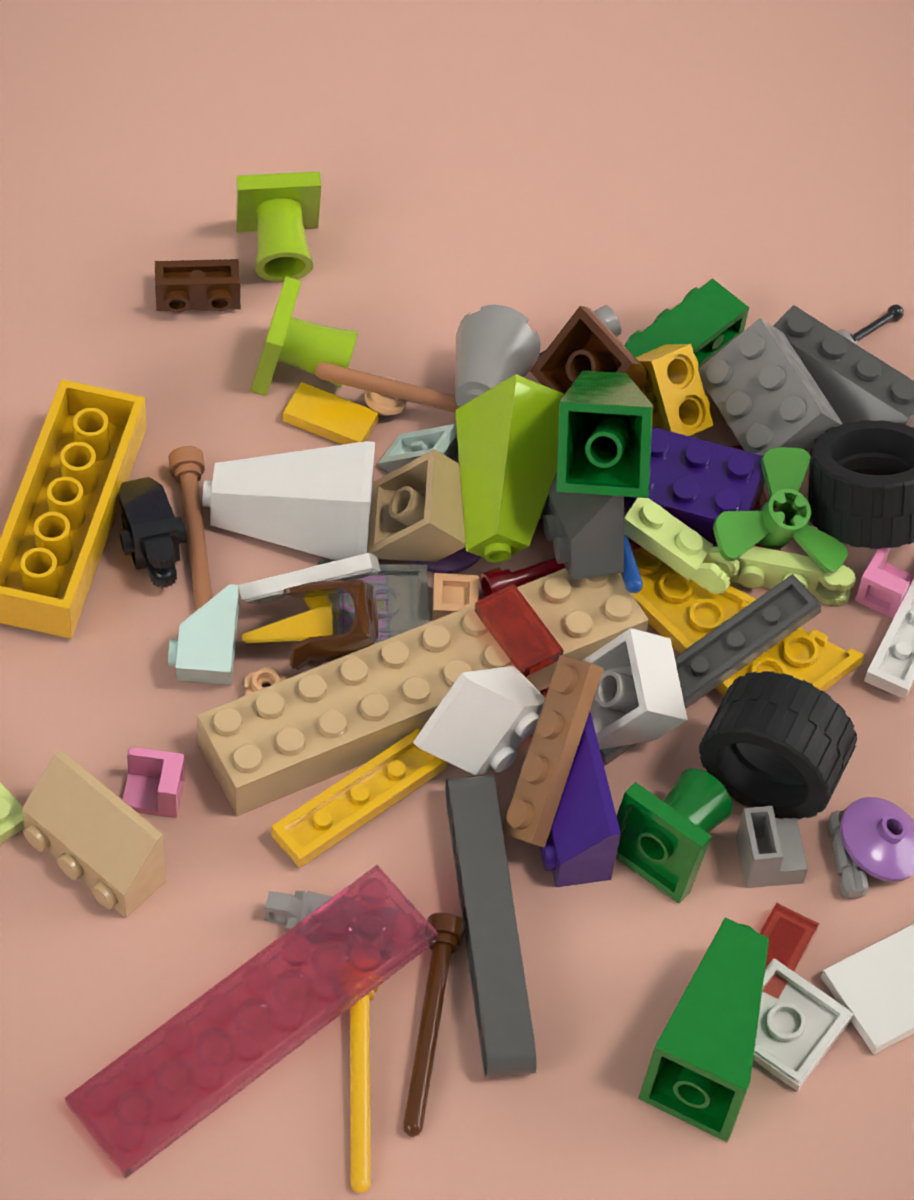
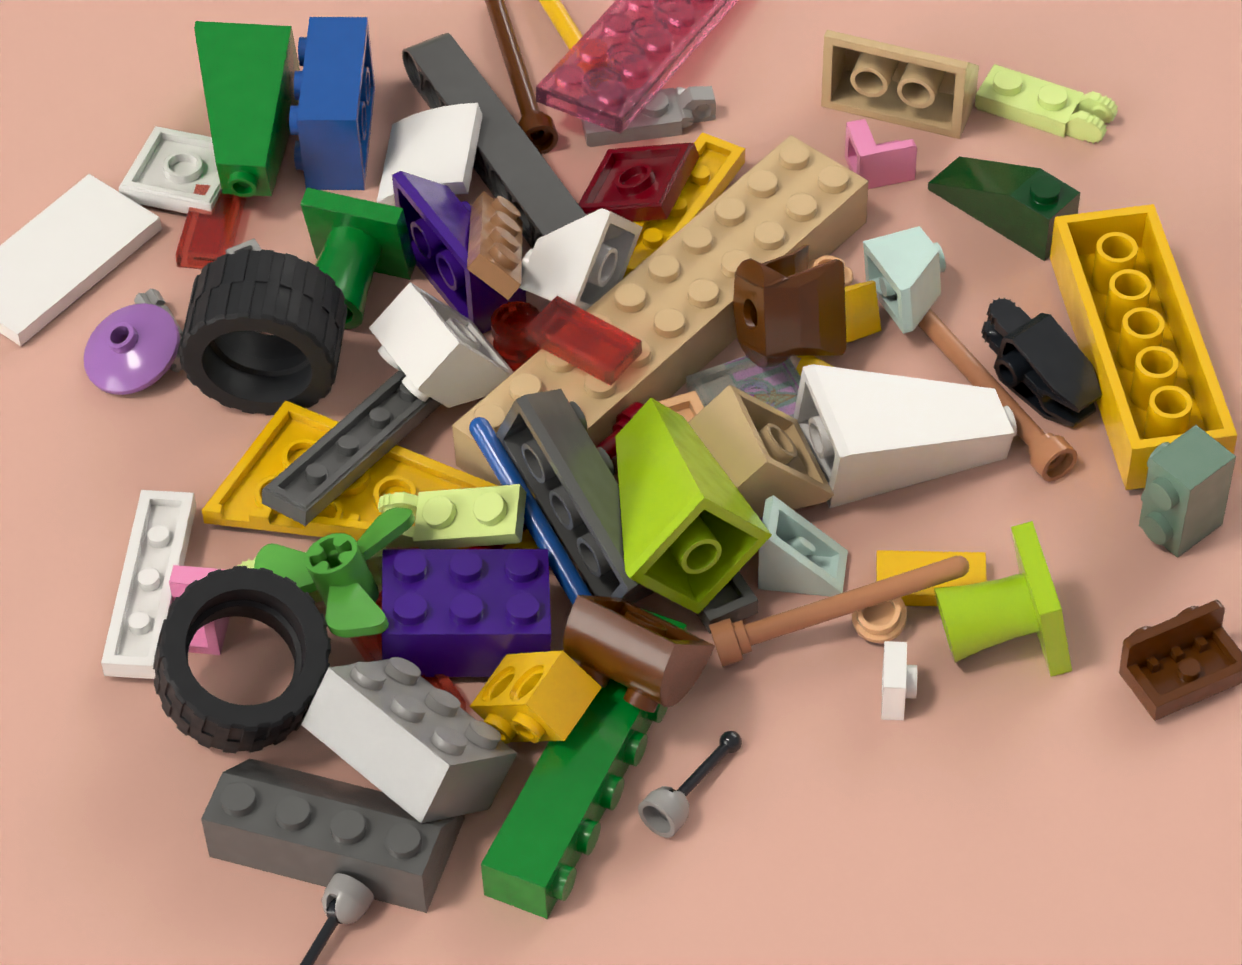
camera: 165 degrees right, 5 degrees down
lime plant [235,171,322,282] -> none
white tile [239,553,381,605] -> none
light grey cone [455,305,541,407] -> none
green slope [556,371,653,498] -> none
none -> blue brick [289,17,375,190]
none -> white slope [377,103,483,206]
none -> dark red tile [578,142,700,222]
none -> white plate [881,641,917,721]
none -> dark green slope [928,156,1081,261]
none -> sand green brick [1139,425,1236,558]

